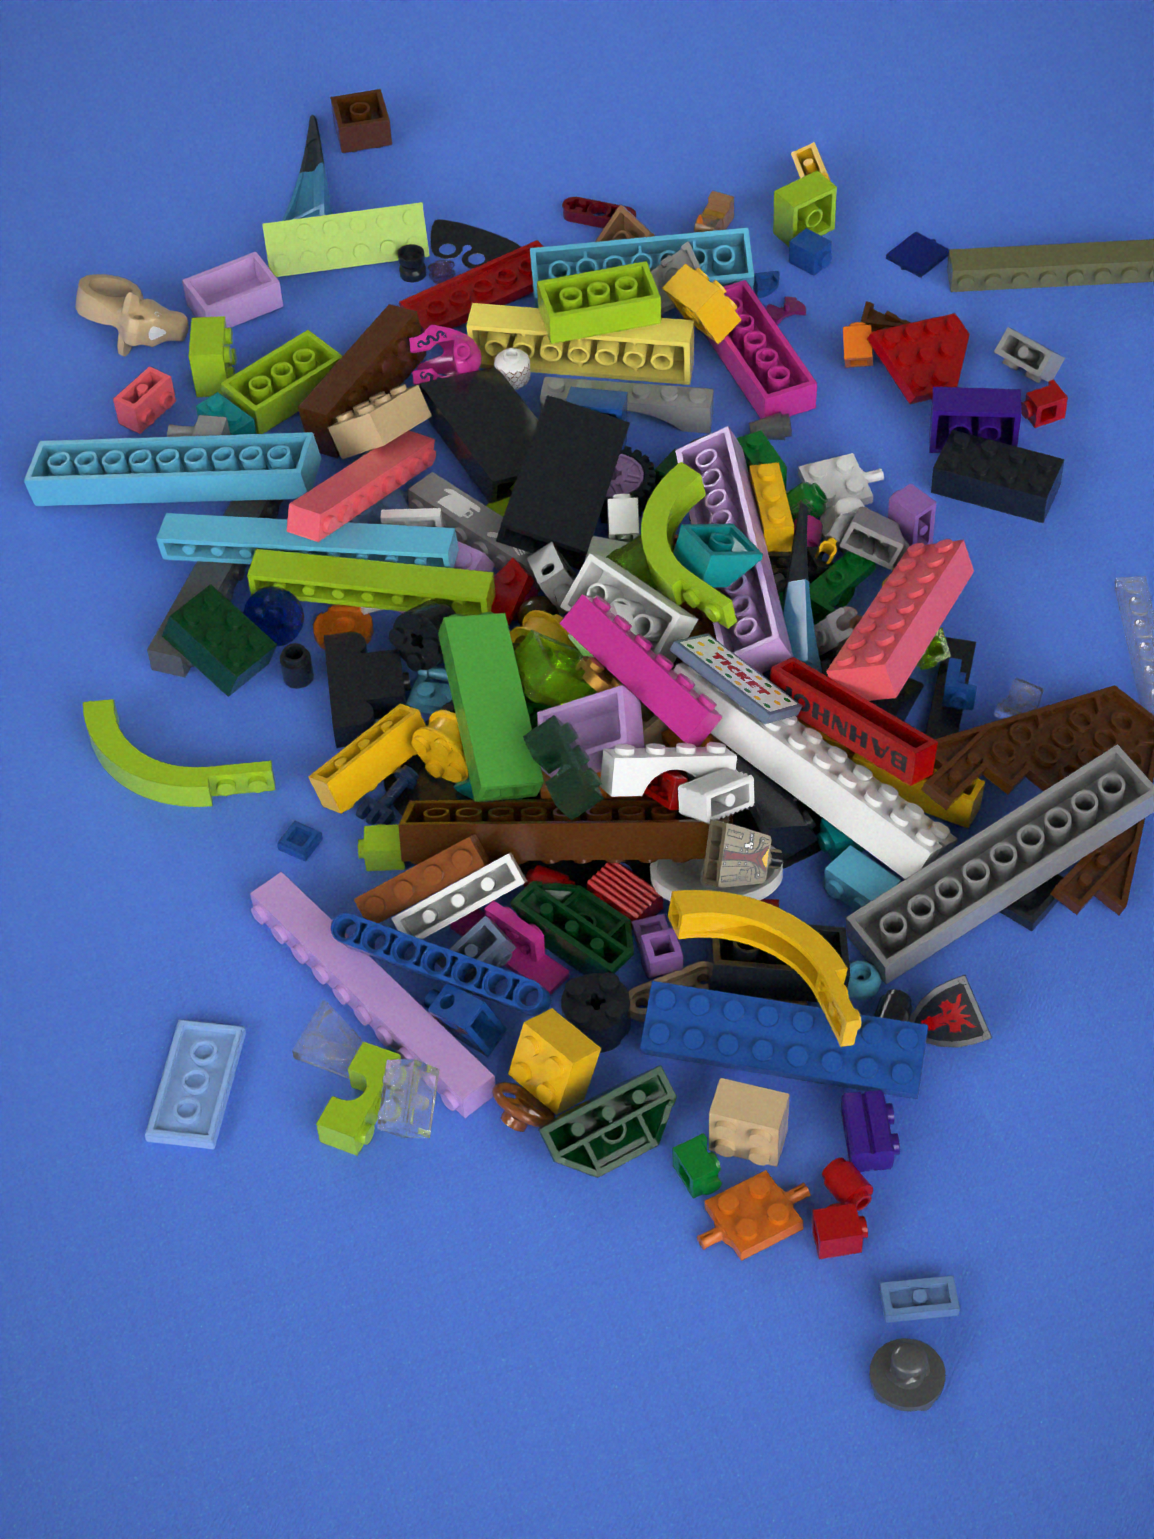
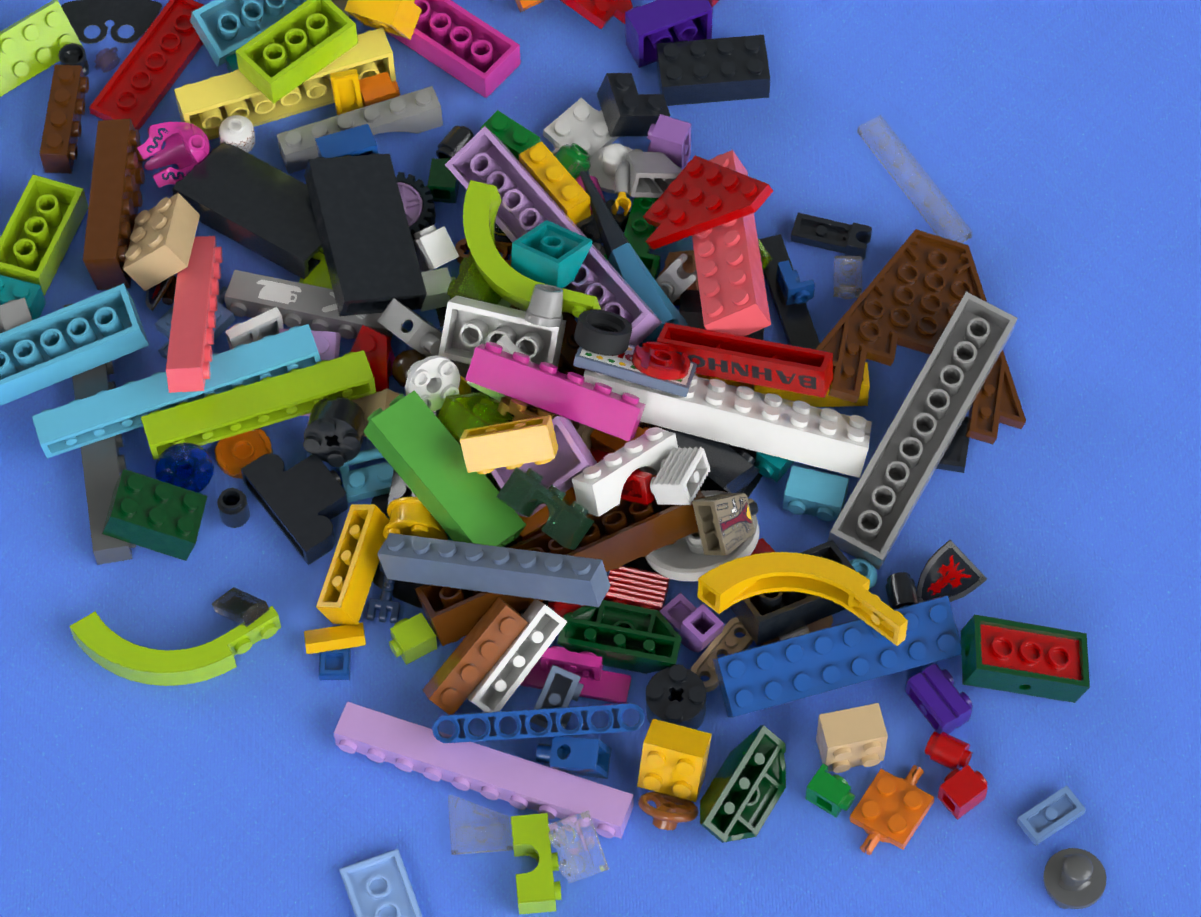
camera: 30 degrees left, 10 degrees up
dark grey cone [749,412,792,440] -> none
none -> reddish brown brick [39,65,89,174]
none -> clear smoke tile [212,588,270,627]
none -> yellow tile [304,622,366,654]
none -> yellow tile [330,69,363,115]
none -> orange brick [359,71,400,107]
none -> sand blue brick [377,533,611,607]
none -> white plate [405,355,460,411]
none -> yellow brick [460,415,558,474]
none -> light grey piece [525,284,563,327]
none -> black tyre [574,310,632,356]
none -> black brick [597,73,670,137]
none -> red tile [632,342,690,380]
none -> red wing [643,155,773,250]
none -> black plate [791,213,872,260]
none -> brick [961,614,1090,703]

